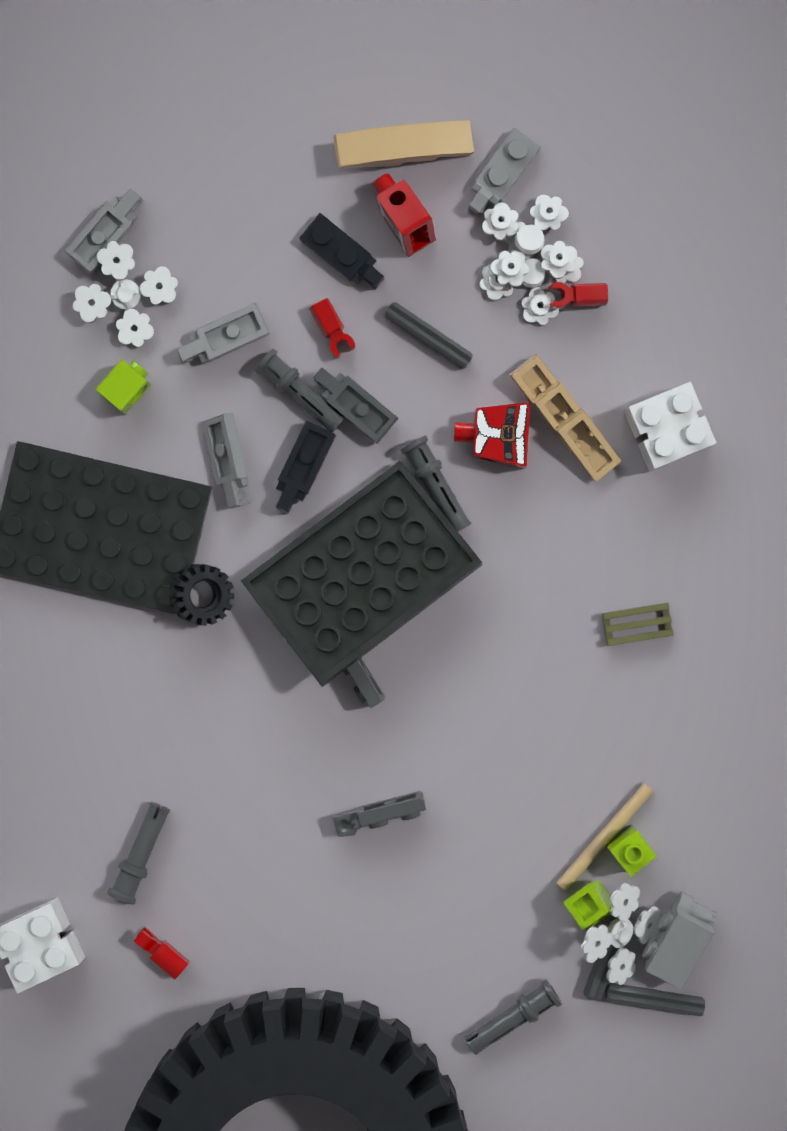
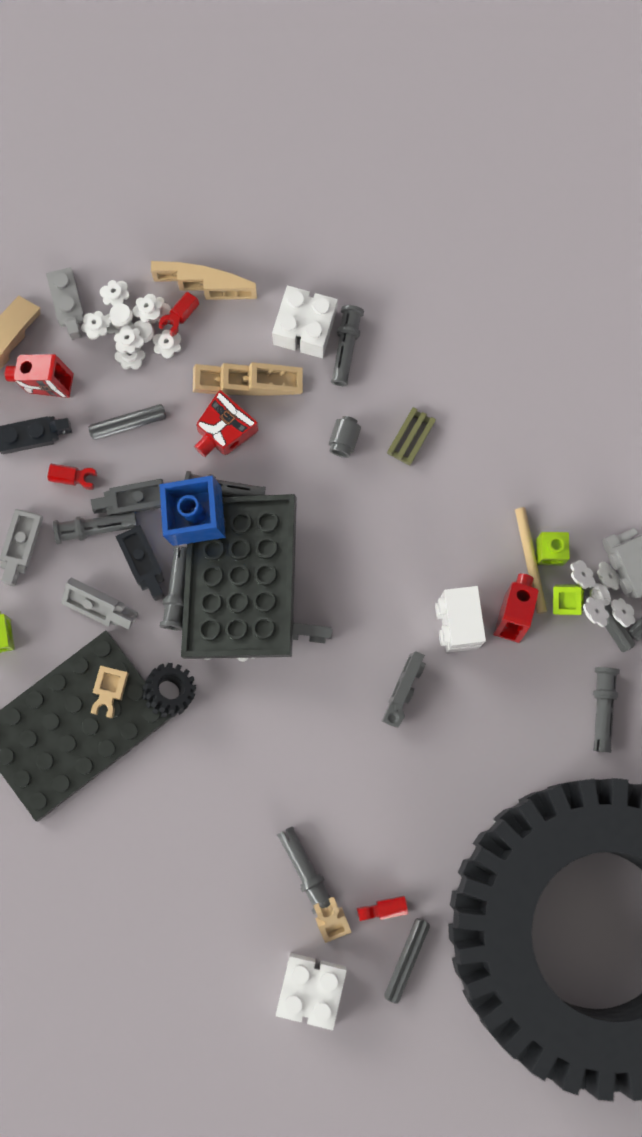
camera: 50 degrees left, 10 degrees down
none -> tan plate [91,666,129,719]
none -> tan slope [151,261,257,300]
none -> blue brick [159,475,226,546]
none -> dark grey pin [159,547,187,631]
none -> tan plate [313,897,351,943]
none -> dark grey brick [329,416,361,458]
none -> dark grey pin [331,305,364,387]
none -> dark grey axle [384,918,430,1004]
none -> white piece [435,586,486,653]
none -> red torso [493,573,539,643]

